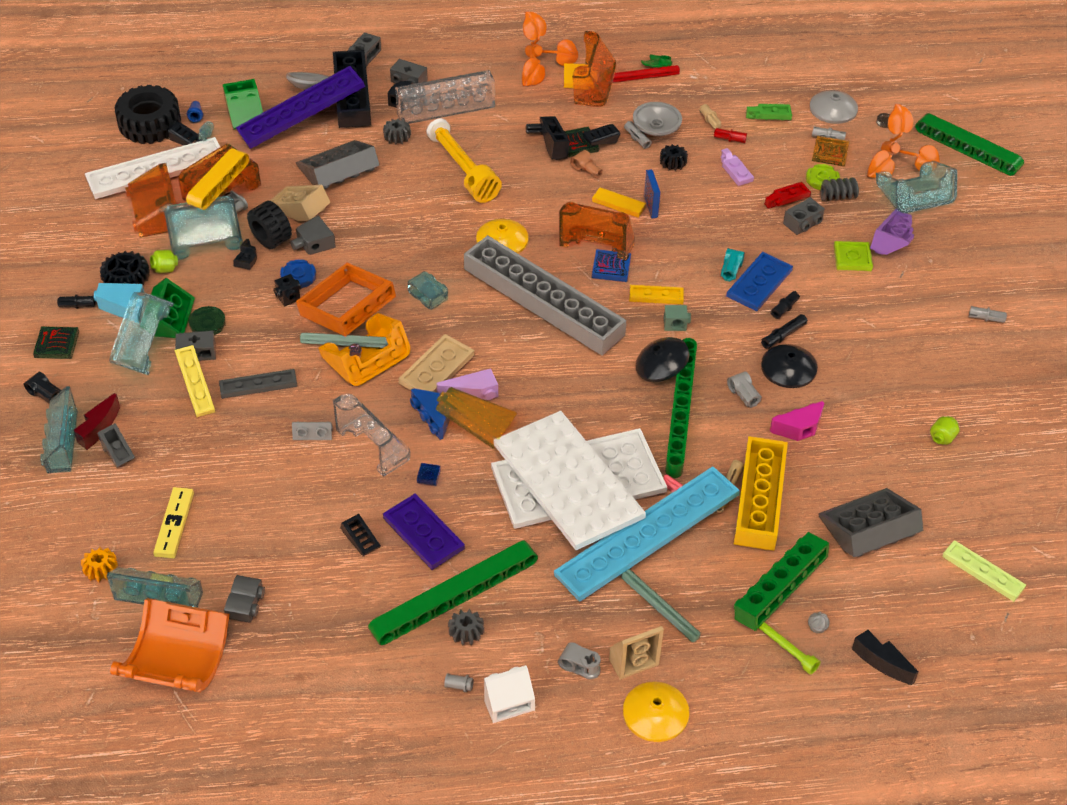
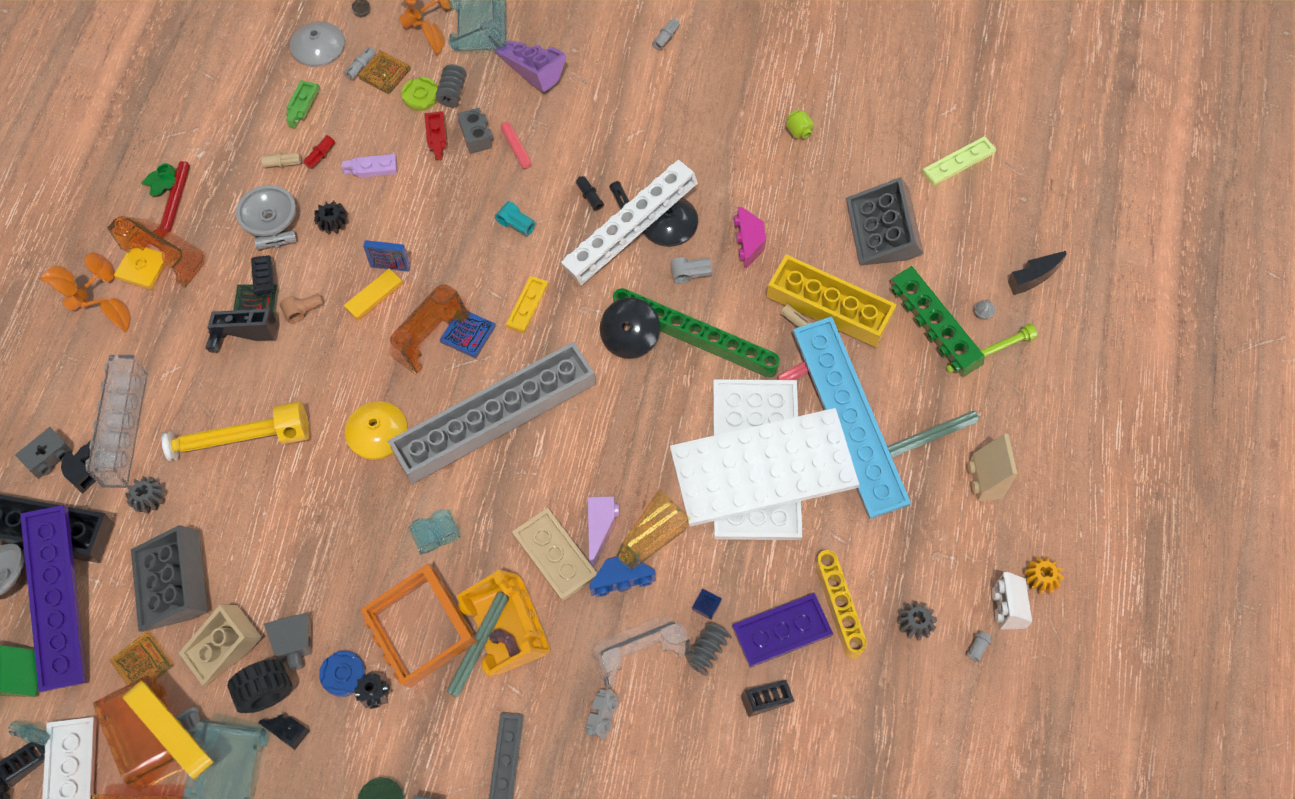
camera: 70 degrees left, 15 degrees up
green beam [368,540,538,645] -> none
light grey piece [558,642,601,679] -> none
yellow dish [623,681,689,742] -> none
sand green brick [664,305,691,331] -> none
blue tile [726,252,793,311] -> none
lime tile [834,241,873,271] -> none
none -> clear yellow tile [109,631,174,689]
none -> coral axle [501,122,532,169]
none -> white brick [561,159,698,286]
none -> dark grey piece [685,623,732,676]
none -> yellow beam [815,550,867,659]
none -> light orange gear [1024,556,1064,595]

